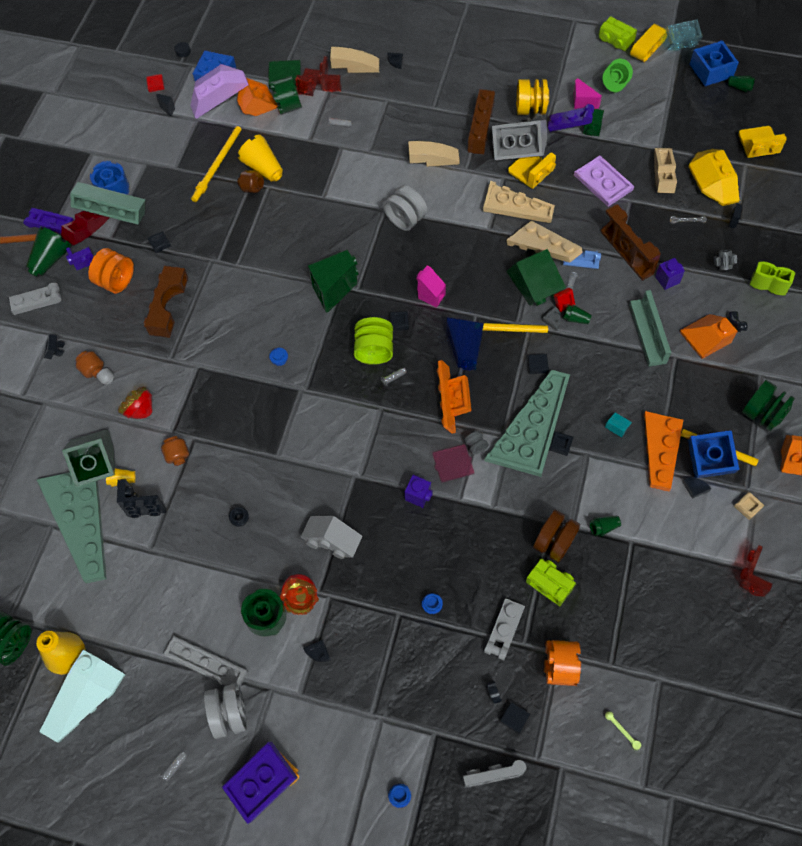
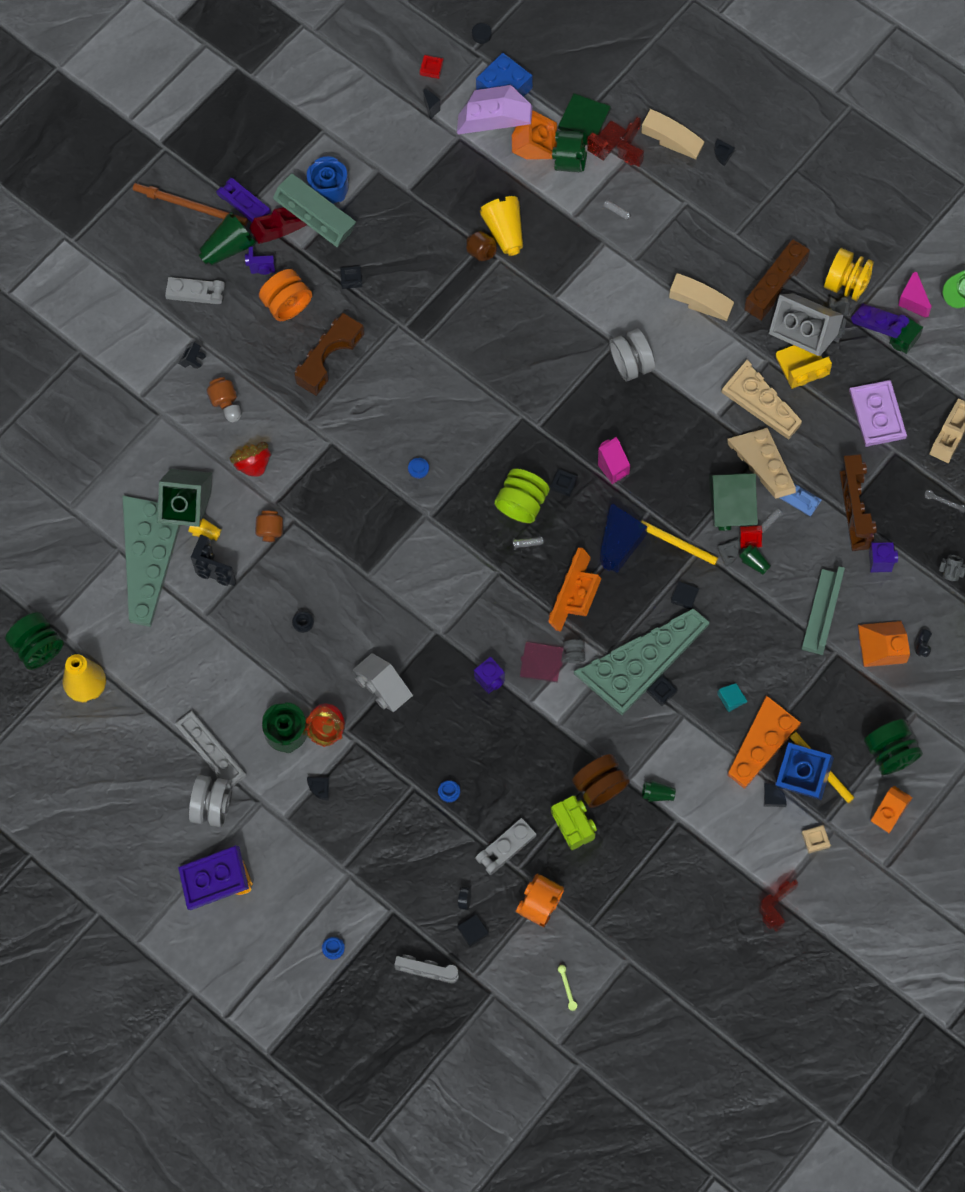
camera: 25 degrees right, 5 degrees up
light aqua wedge [40,650,125,743] -> none
clear piece [159,752,187,783] -> none
yellow bar [191,126,242,202] -> none
dark green slope [308,250,359,313] -> none

